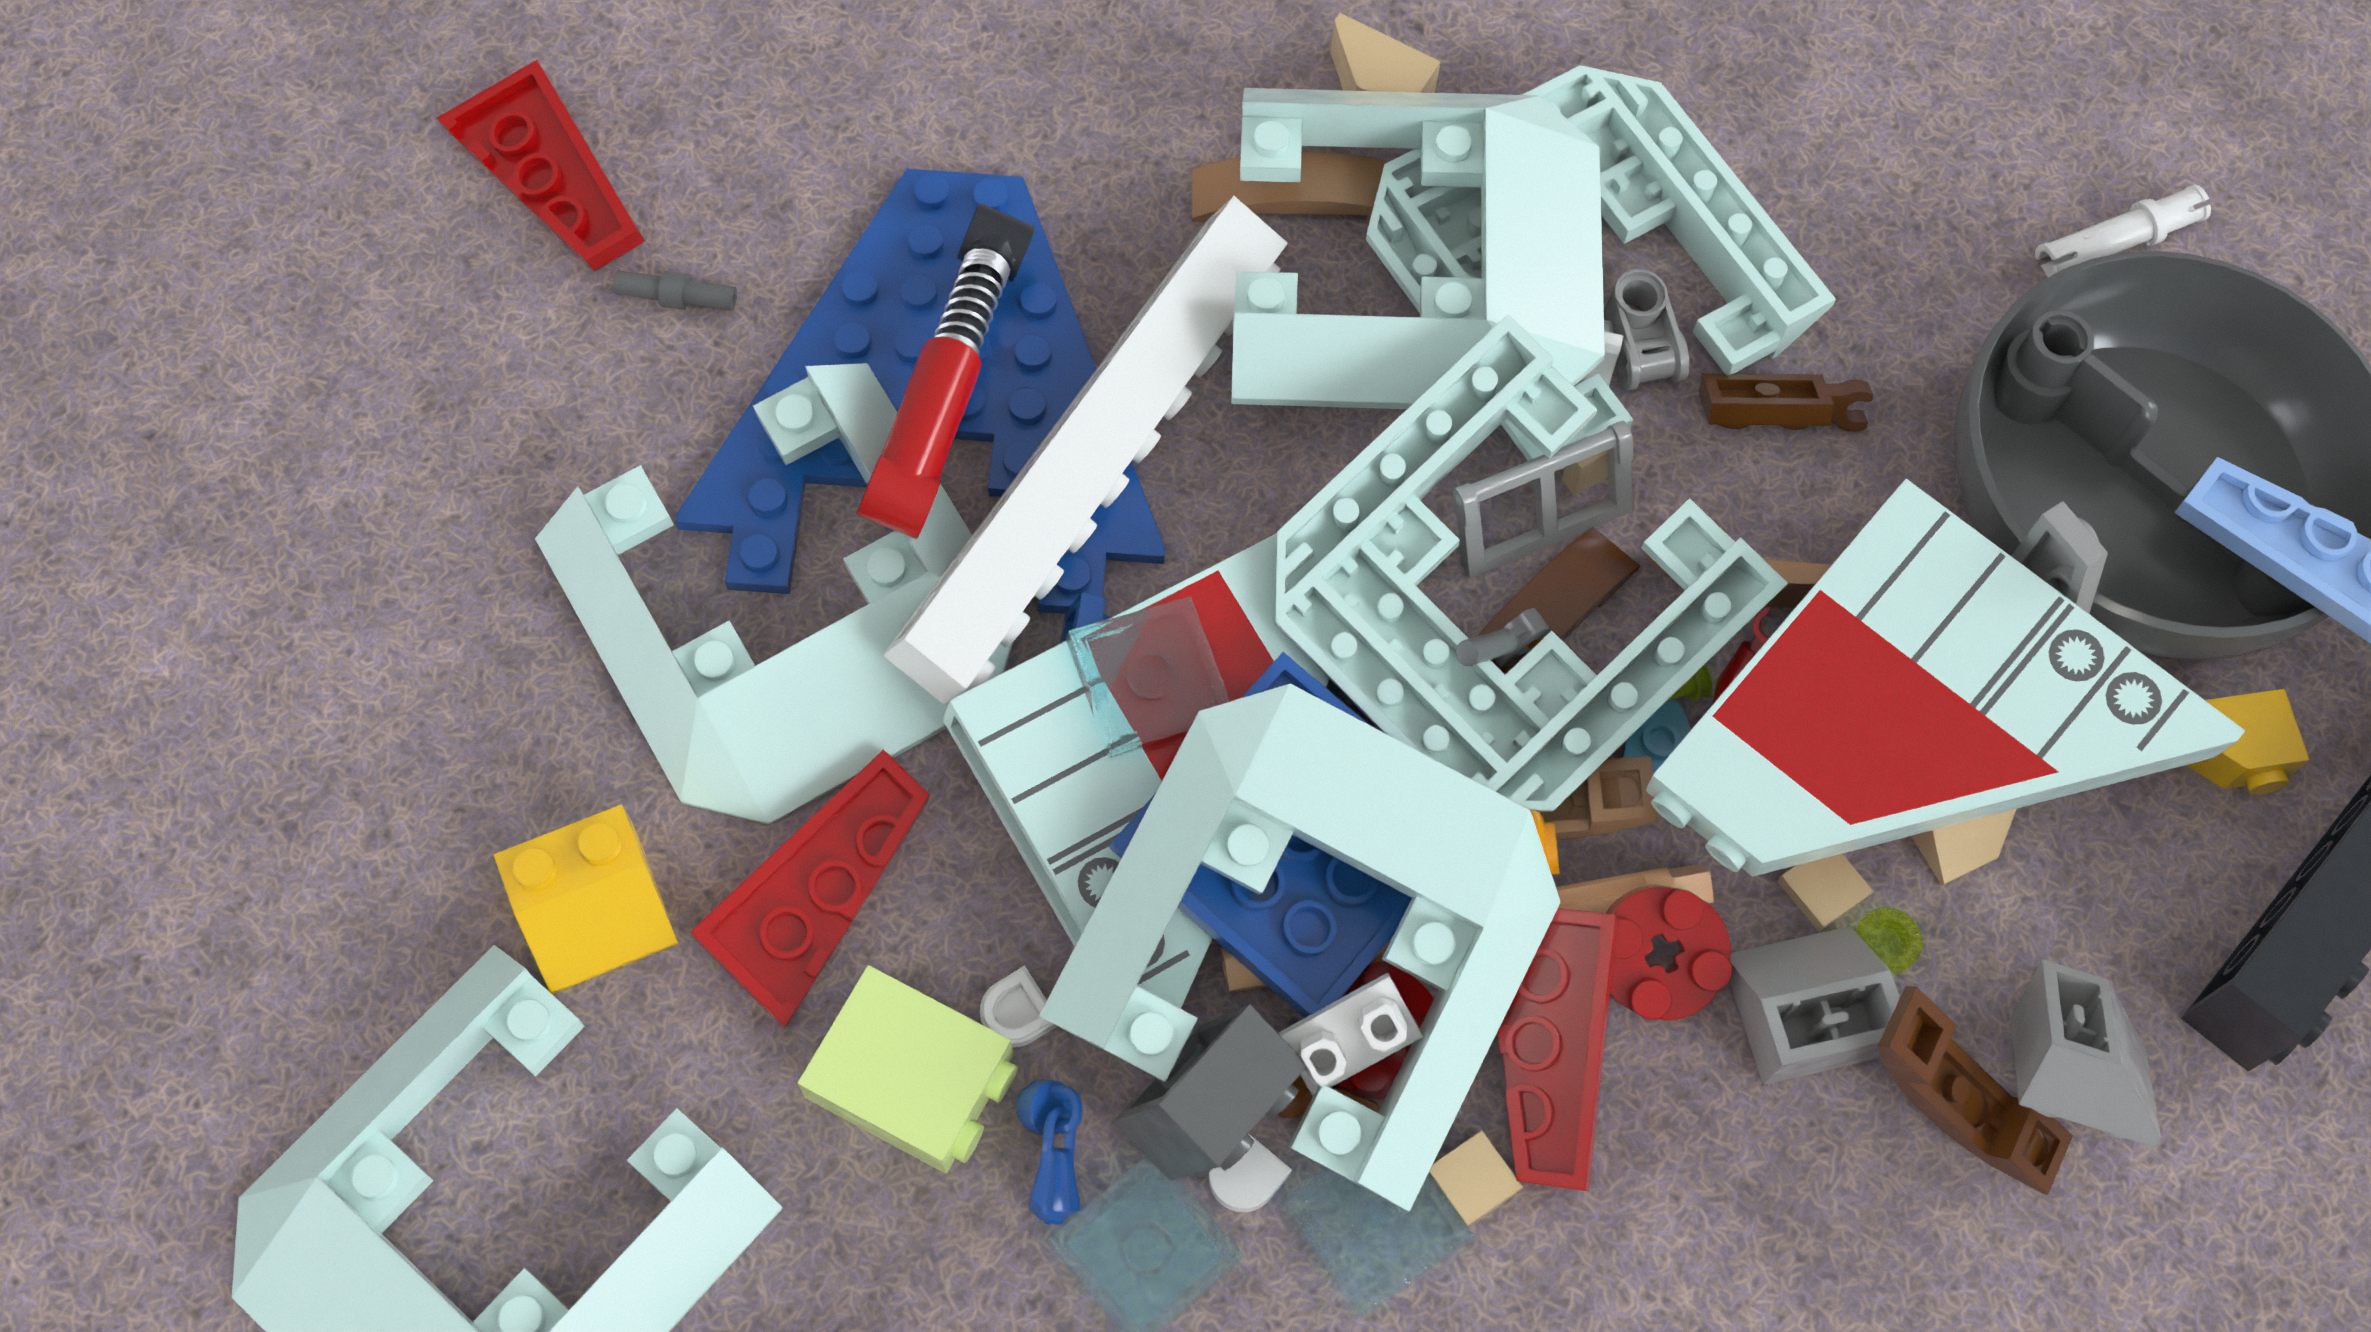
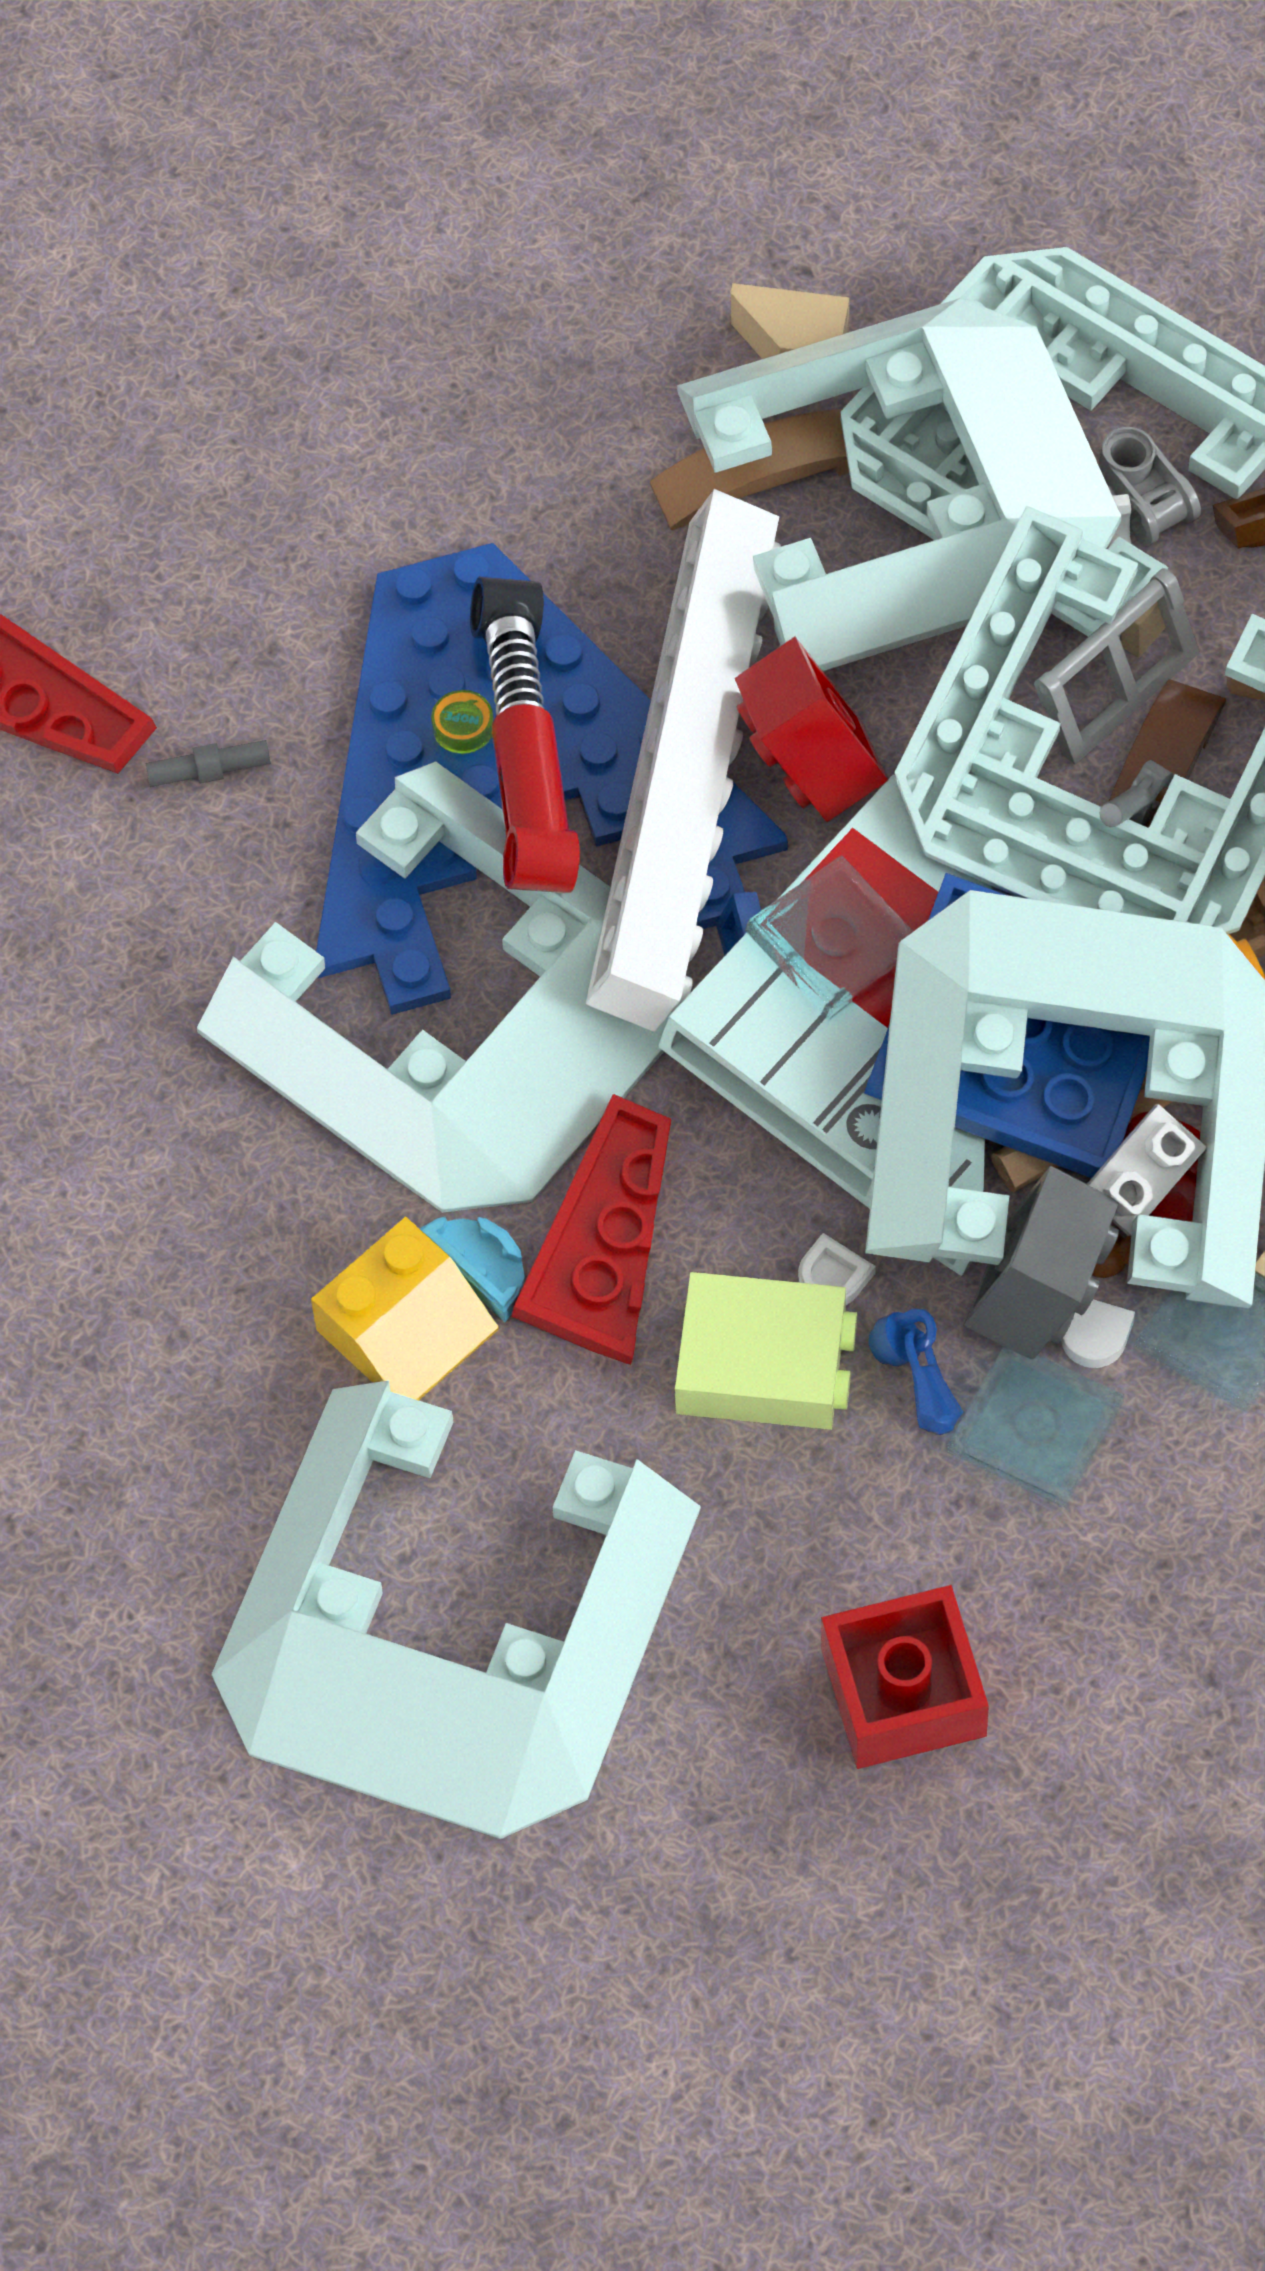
camera: 15 degrees left, 5 degrees down
none -> medium azure plate [419,1217,525,1323]
none -> clear neon green tile [431,690,493,754]
none -> red brick [734,636,888,822]

